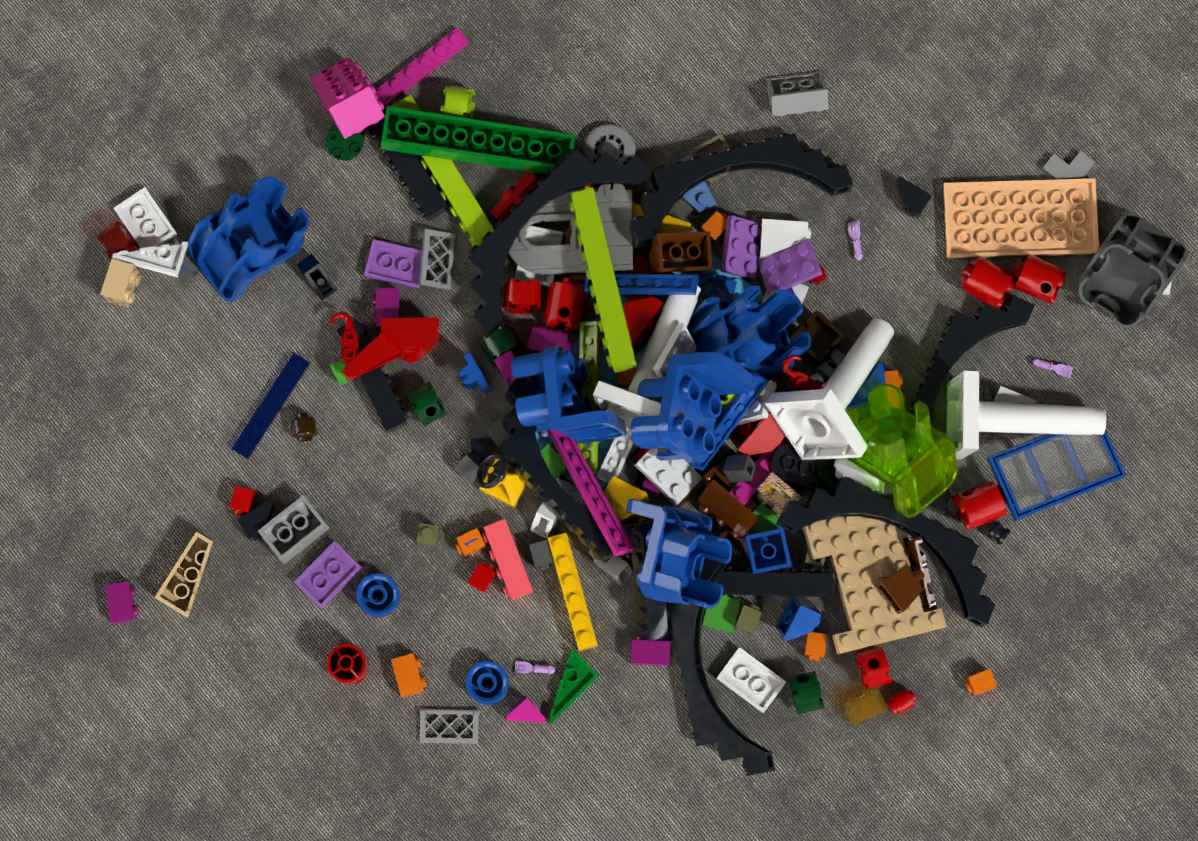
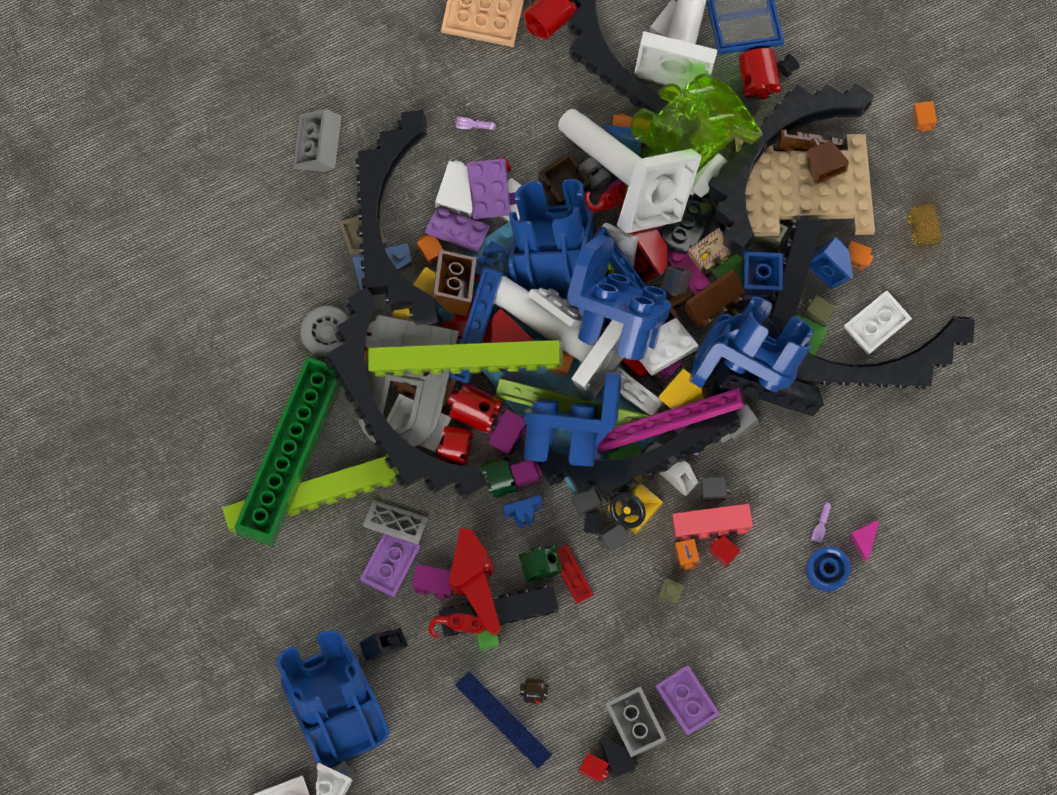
camera: 85 degrees left, 5 degrees down
dark pink brick [309,57,385,139] -> none
dark green brick [326,125,365,161] -> none
red cylinder [327,644,369,685] -> none
blue wheel [356,573,400,617] -> none
black brick [368,114,448,221] -> none
dark pink plate [376,27,470,108] -> none
orange brick [391,653,427,698] -> none
light grey window [420,708,480,744] -> none
lime brick [440,86,475,119] -> none
red piece [489,172,539,222] -> none
yellow brick [548,533,598,652] -> none
green wing [548,649,599,724] -> none
magenta brick [631,637,671,666] -> none
dark green brick [789,671,825,714] -> none
red brick [855,646,892,689] -> none
red brick [887,688,917,715] -> none
black slope [896,176,932,218] -> none
none -> red tile [557,544,594,605]

